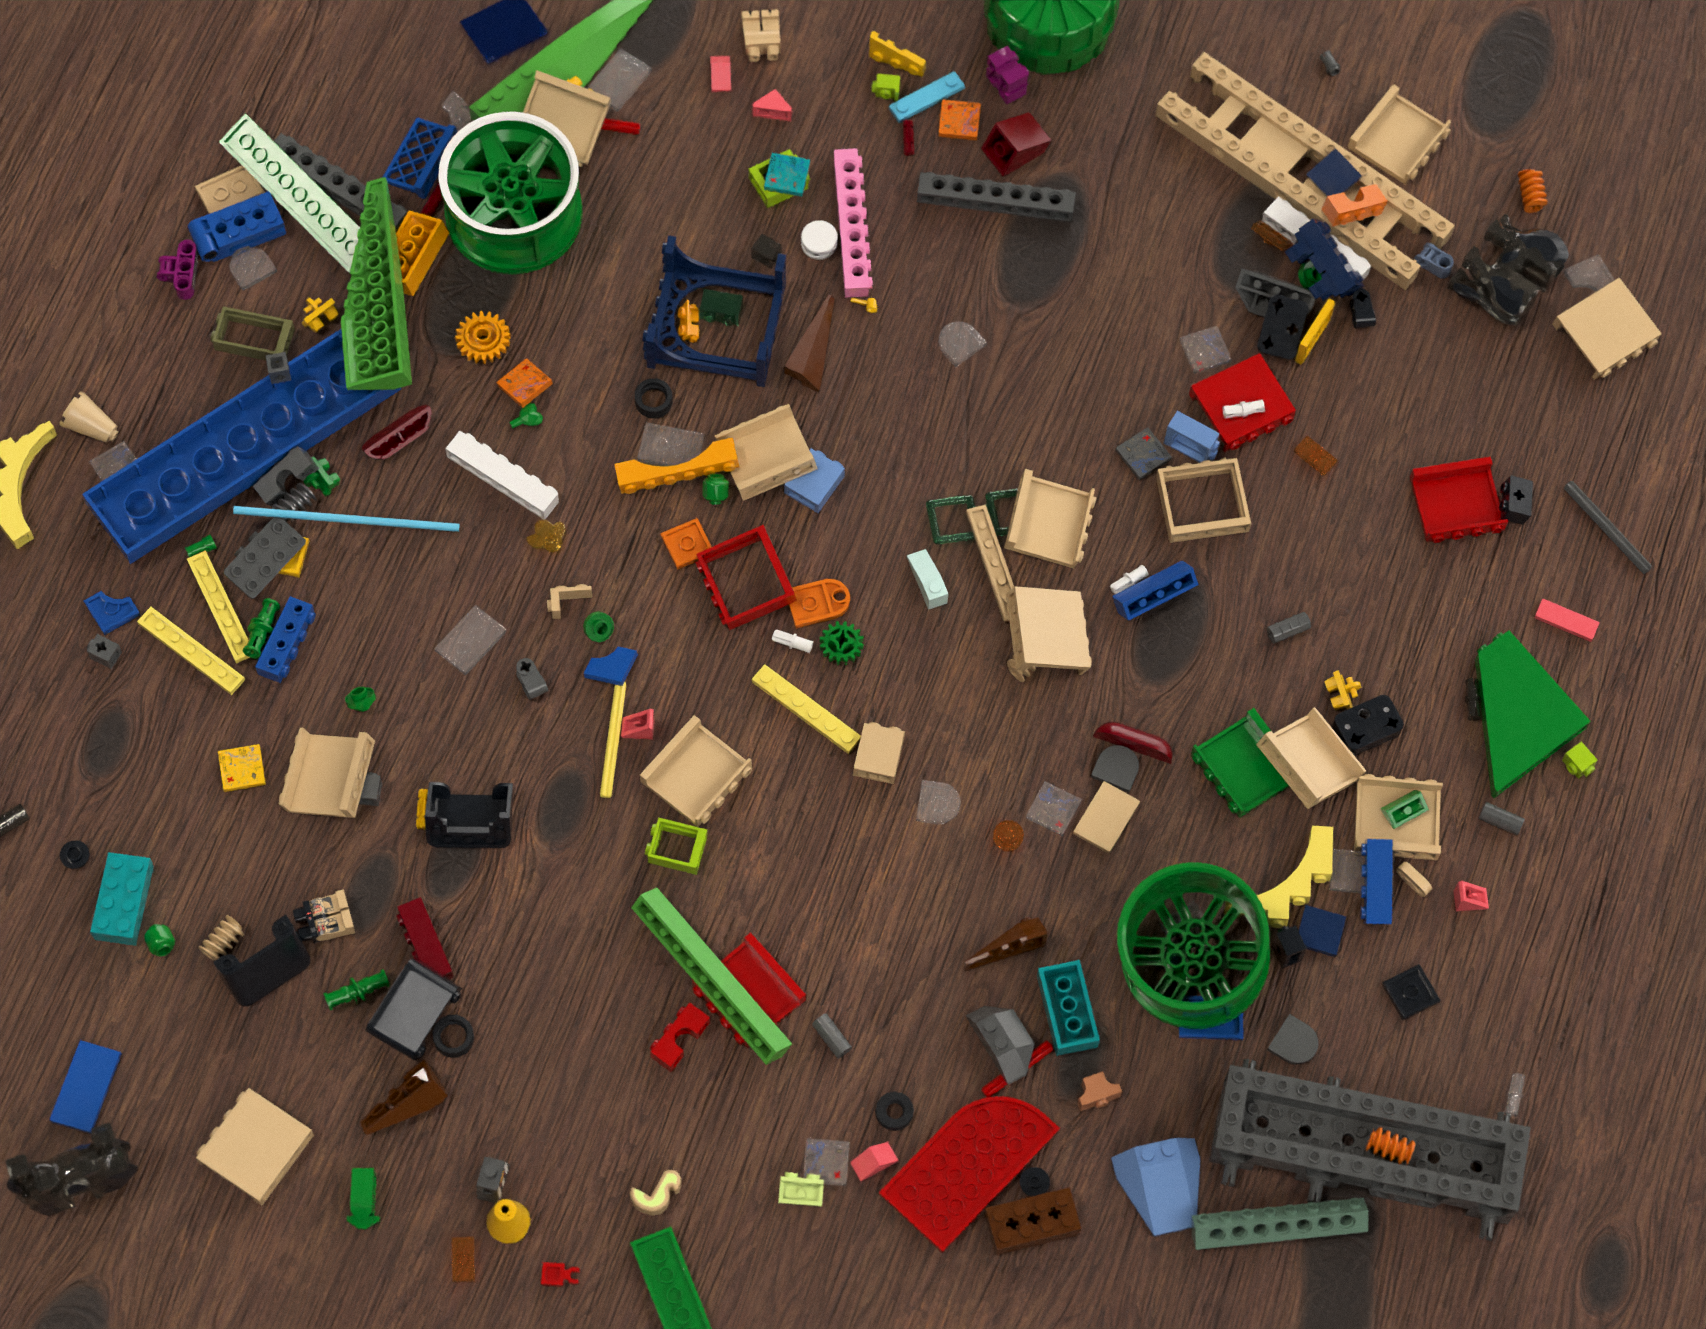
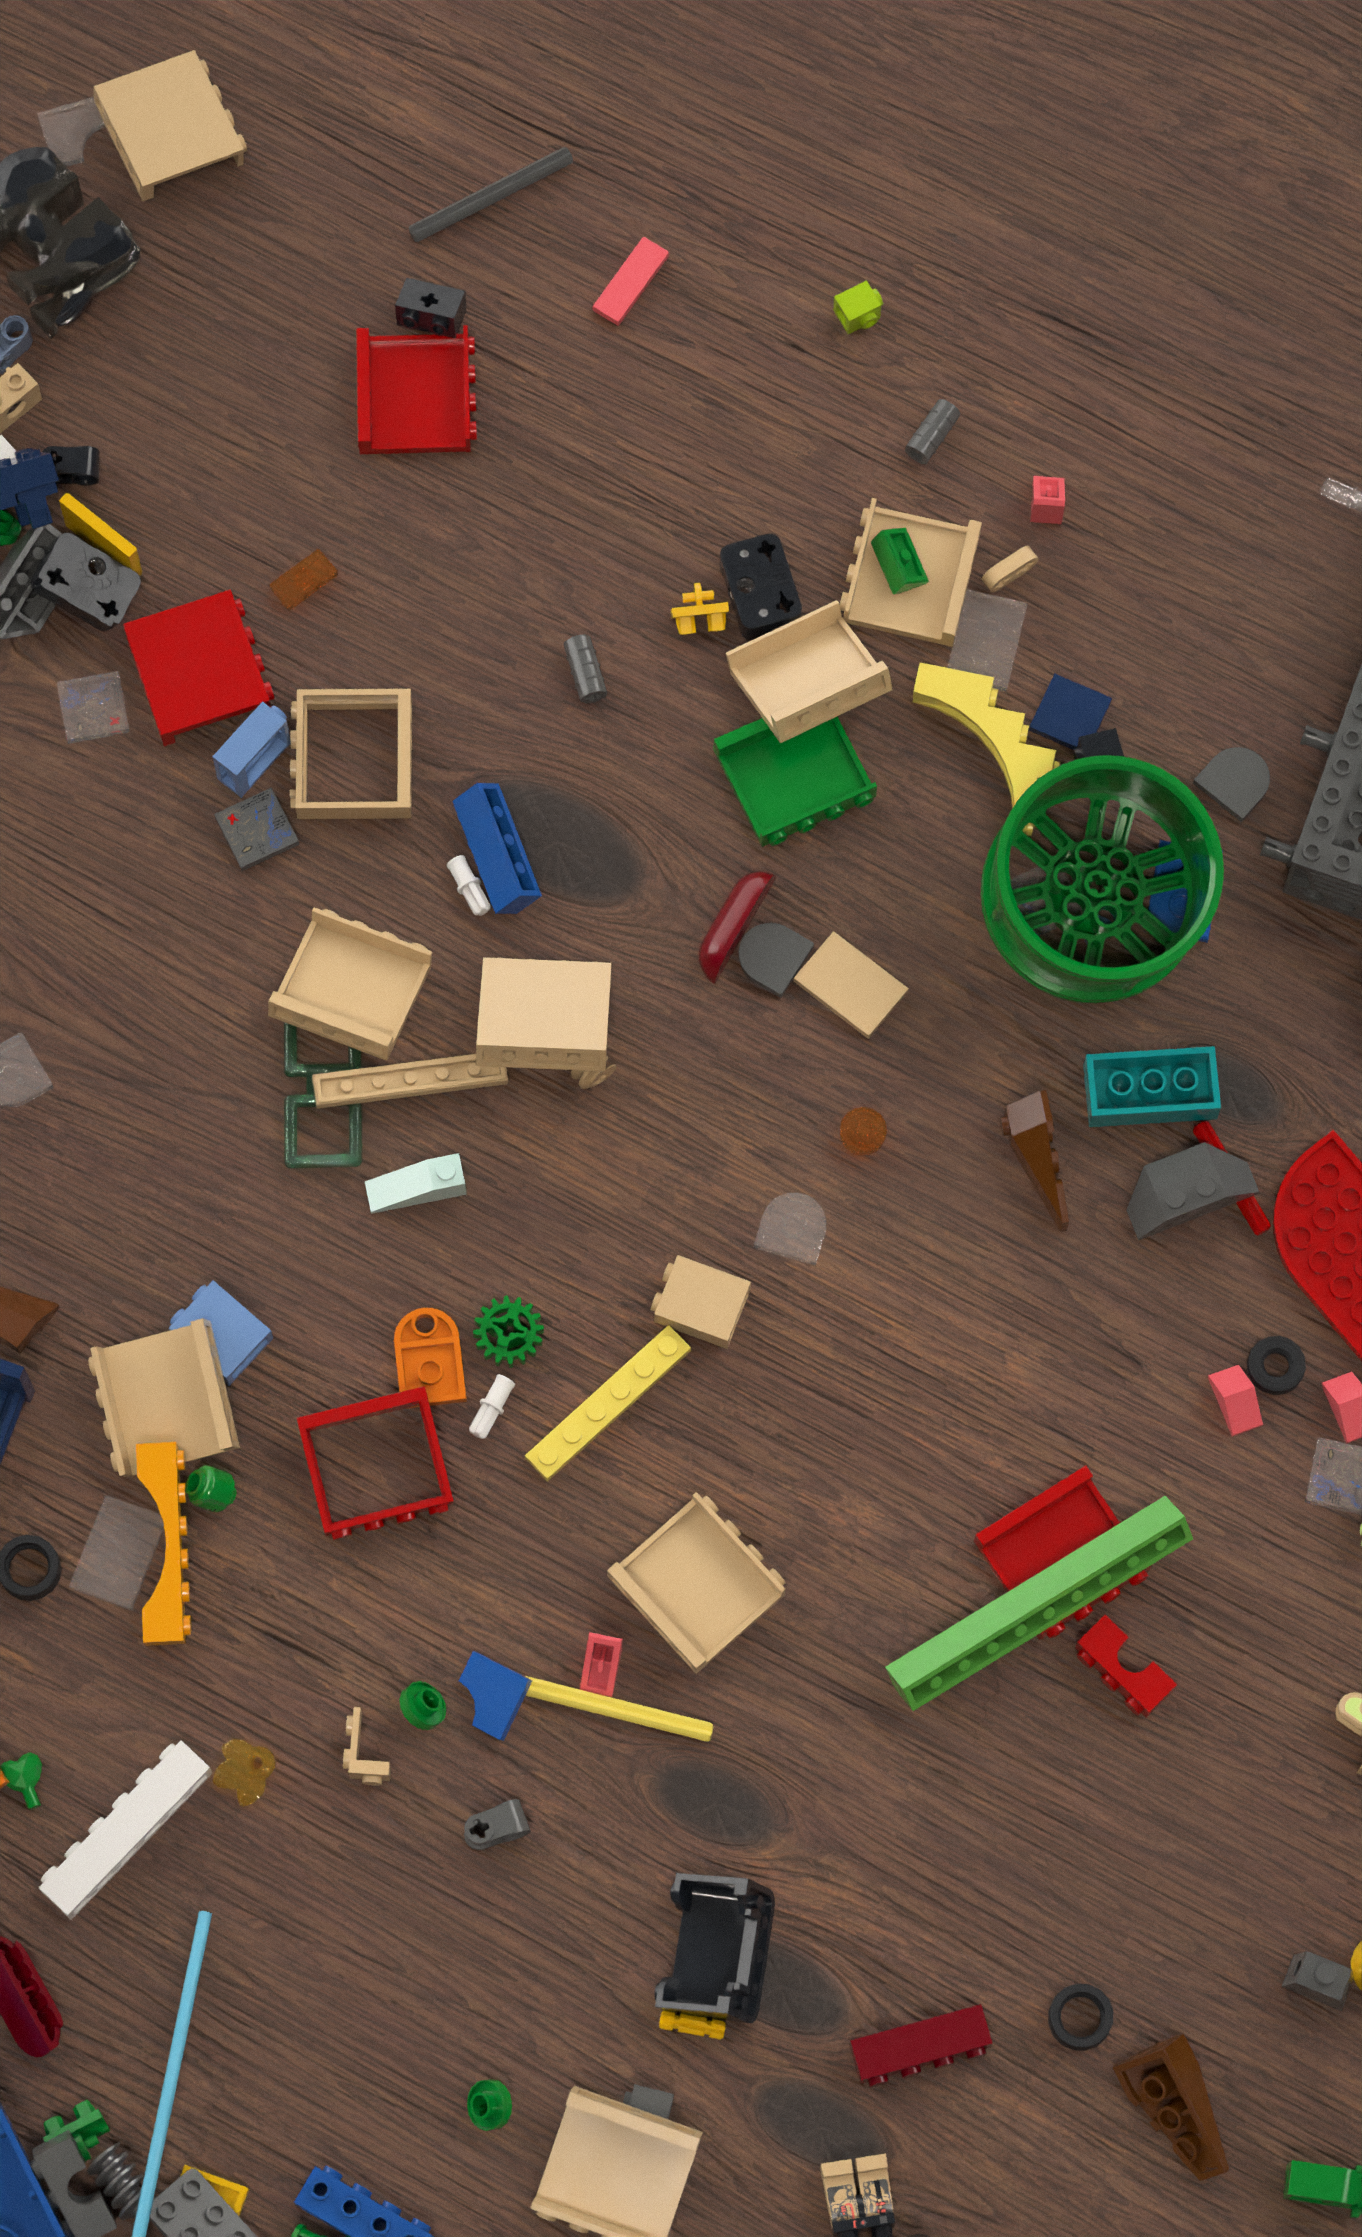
camera: 80 degrees left, 5 degrees up
green piece [323,969,390,1011] -> none
windscreen [365,959,462,1061] -> none
clear tile [434,605,507,676] -> none
lime window [645,818,708,875] -> none
orange tile [660,518,712,570] -> none
dark grey axle [812,1013,852,1059] -> none
clear tile [1026,781,1082,836] -> none
nougat brick [1077,1072,1122,1111] -> none
white pin [1223,400,1265,419] -> none
blue brick [1360,839,1393,924] -> none
black tile [1382,964,1441,1020] -> none
clear smoke pin [1465,678,1481,721] -> none
green slope [1475,630,1591,798] -> none
none -> coral slope [1208,1365,1263,1437]

